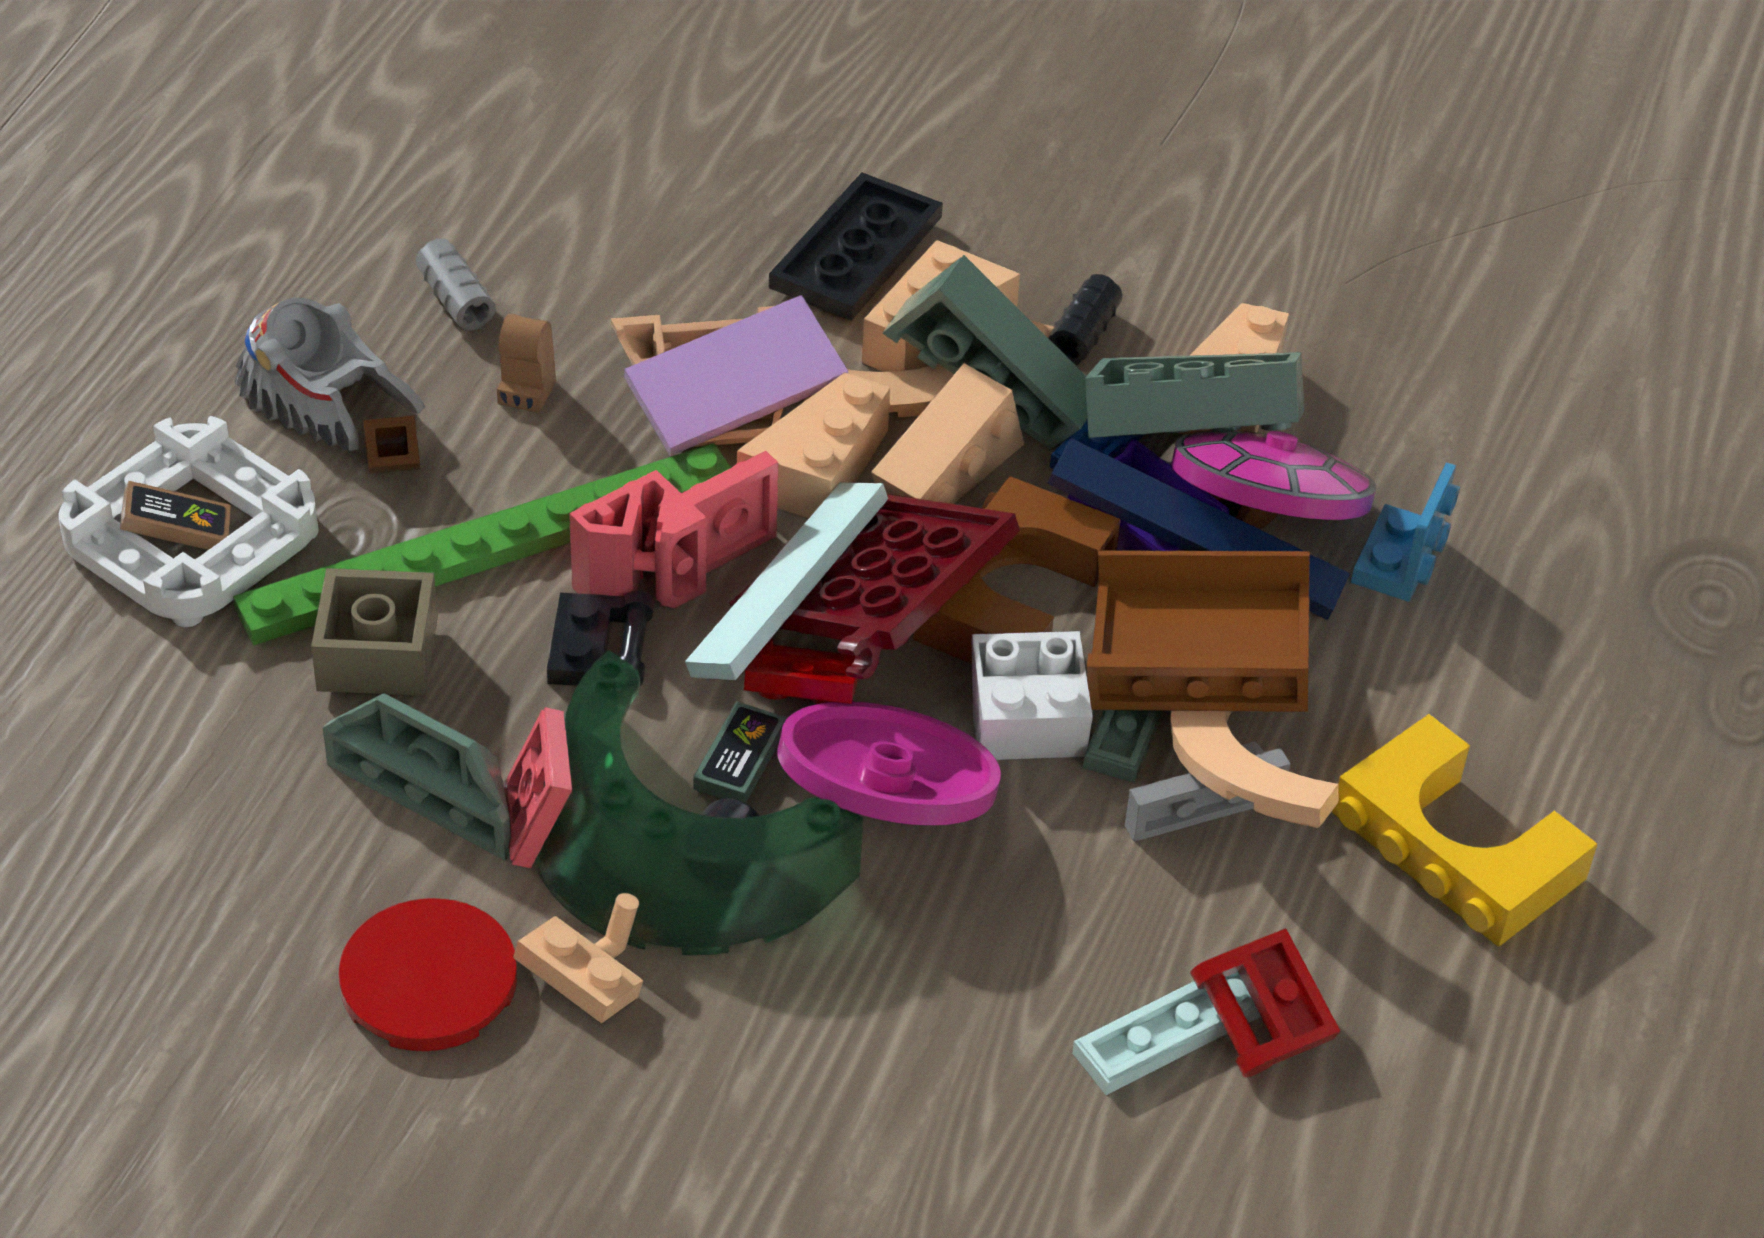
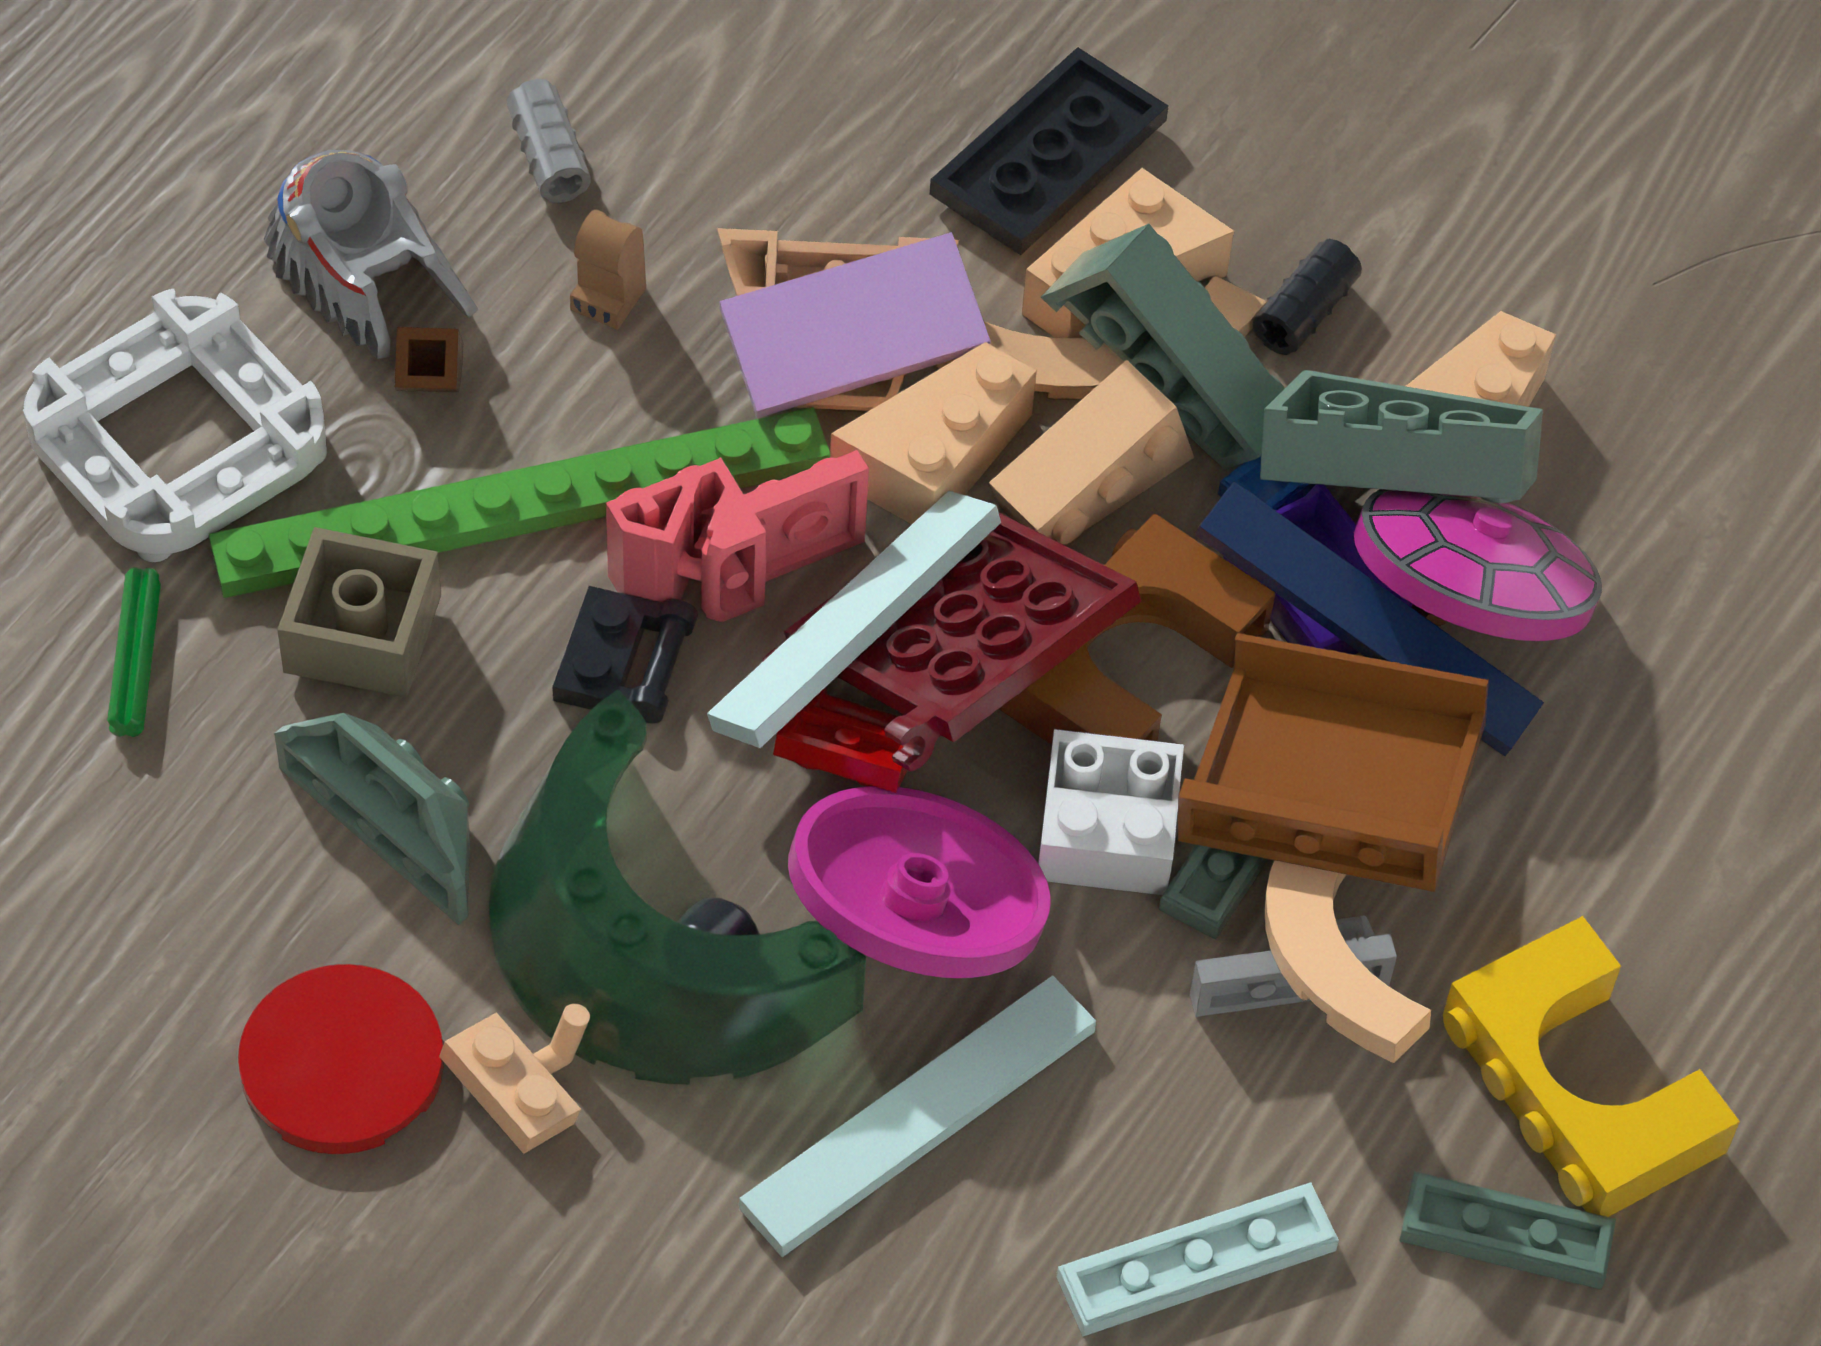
camera: 10 degrees right, 10 degrees up
tile [120,481,231,550] -> none
coral piece [504,707,572,868] -> none
tile [693,701,787,803] -> none
red plate [1190,928,1340,1078] -> none
dark azure bracket [1351,462,1460,602] -> none
none -> green axle [107,567,161,737]
none -> light aqua tile [739,975,1096,1257]
none -> sand green tile [1399,1171,1616,1290]

